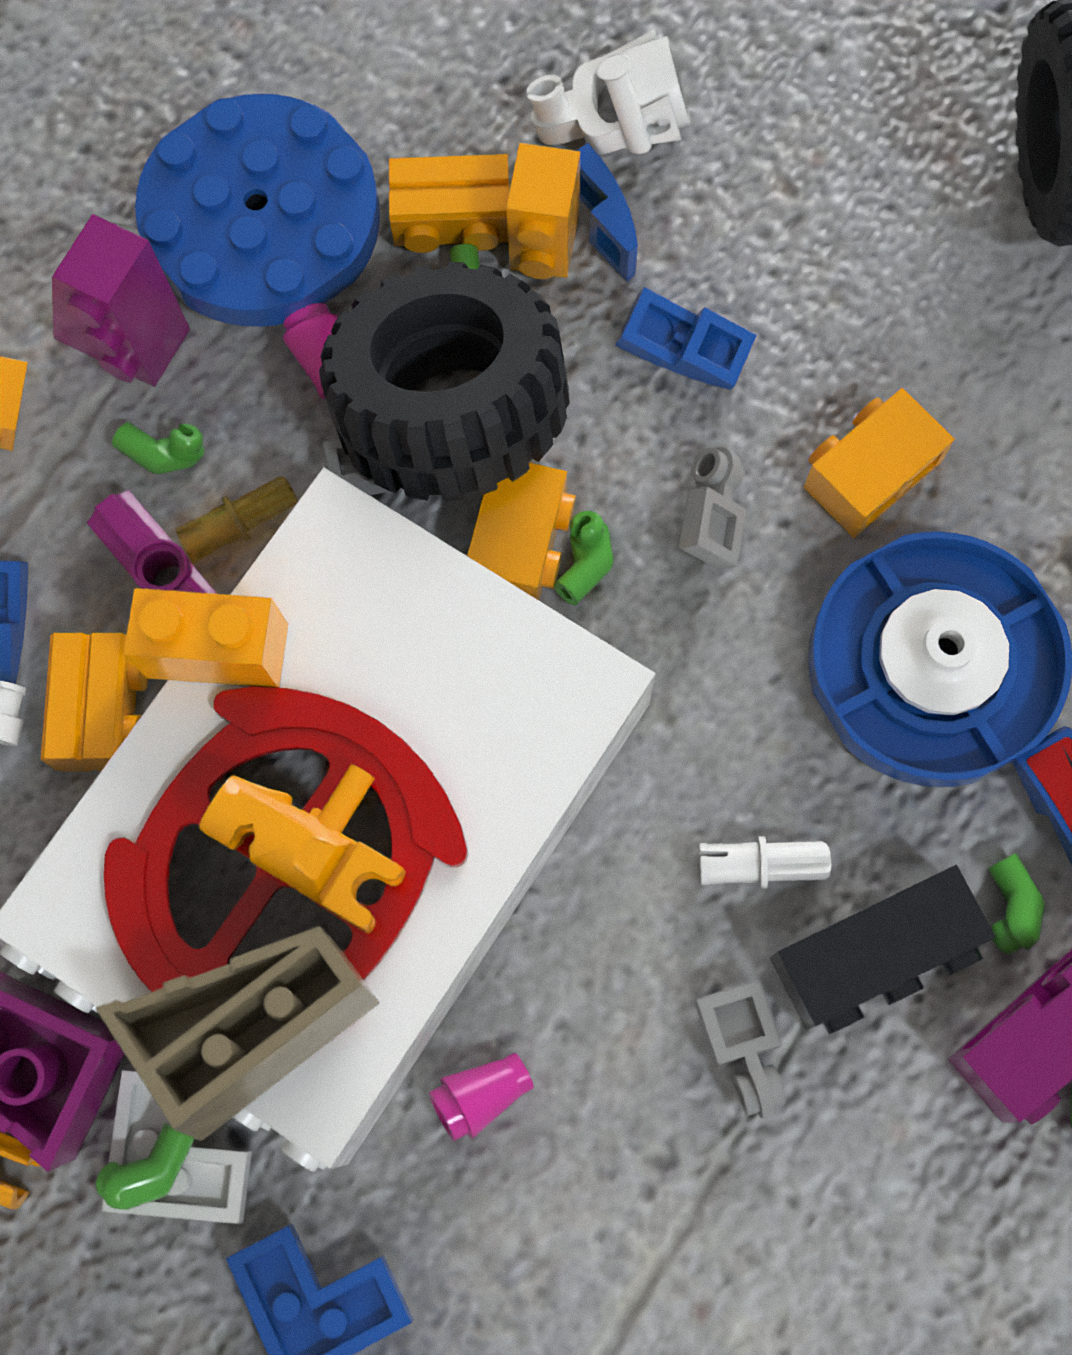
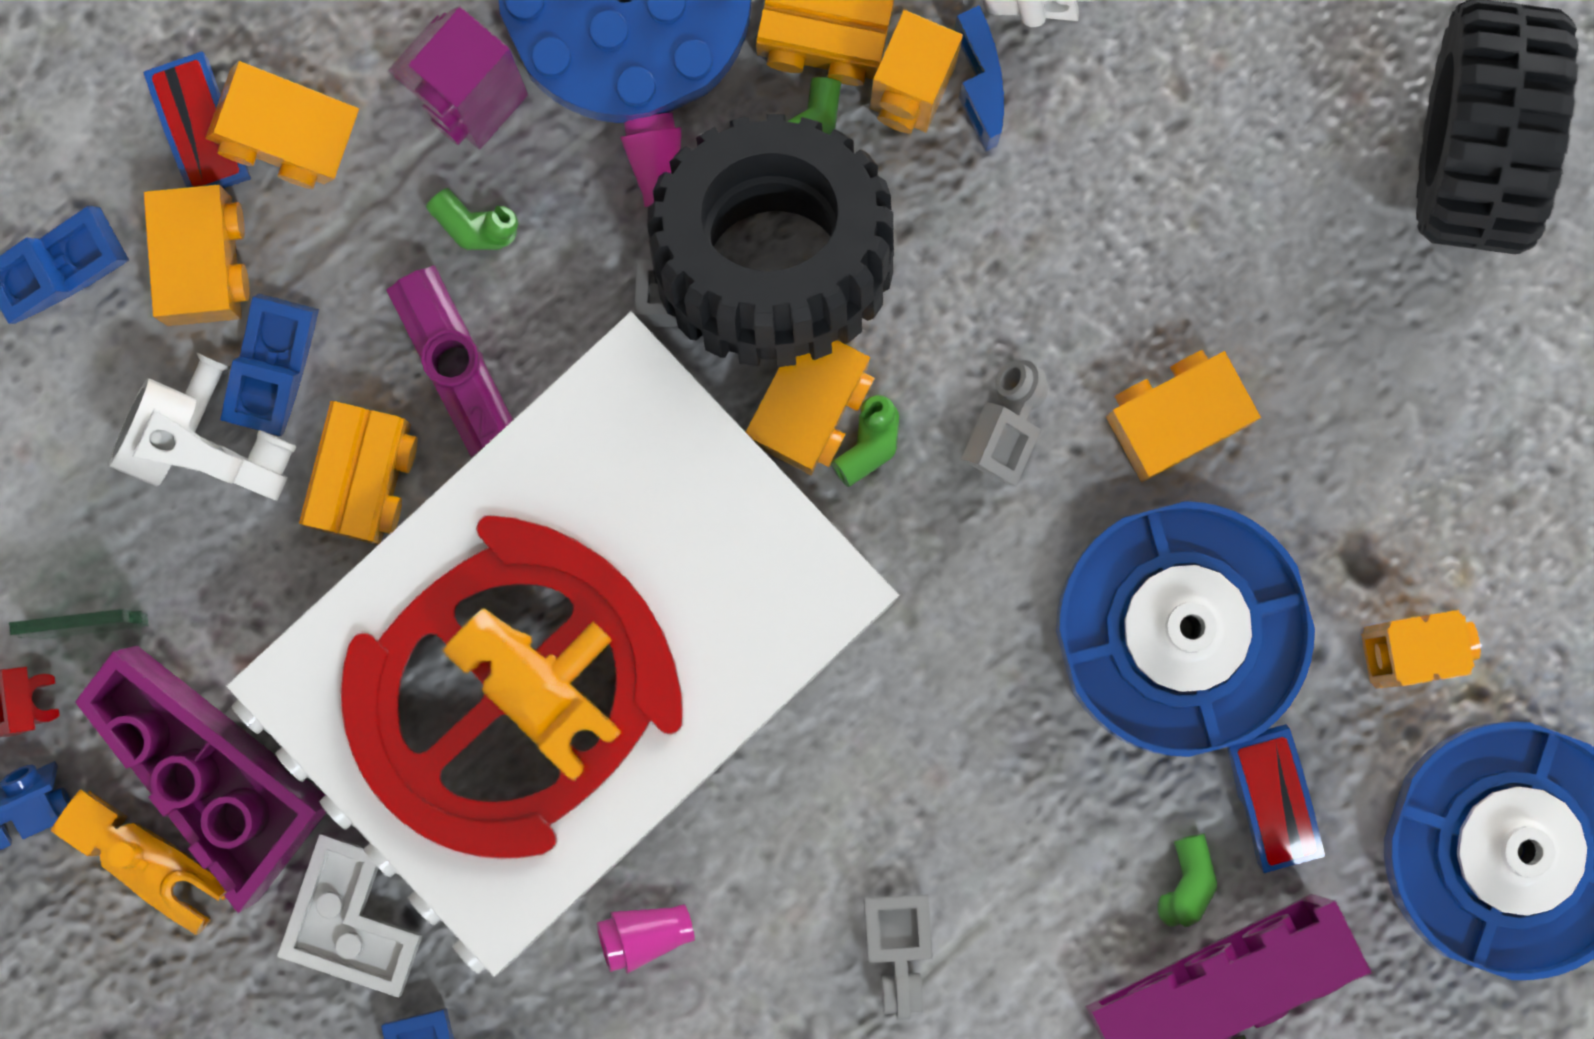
camera: 10 degrees right, 10 degrees up
bright green arm [95,1123,195,1210] -> none
dark tan wedge [96,926,380,1141] -> none
light orange brick [123,588,288,688] -> none
clear yellow axle [174,476,298,564] -> none
blue slope [615,287,757,390] -> none
white axle [699,836,831,888] -> none
black brick [770,864,996,1035] -> none

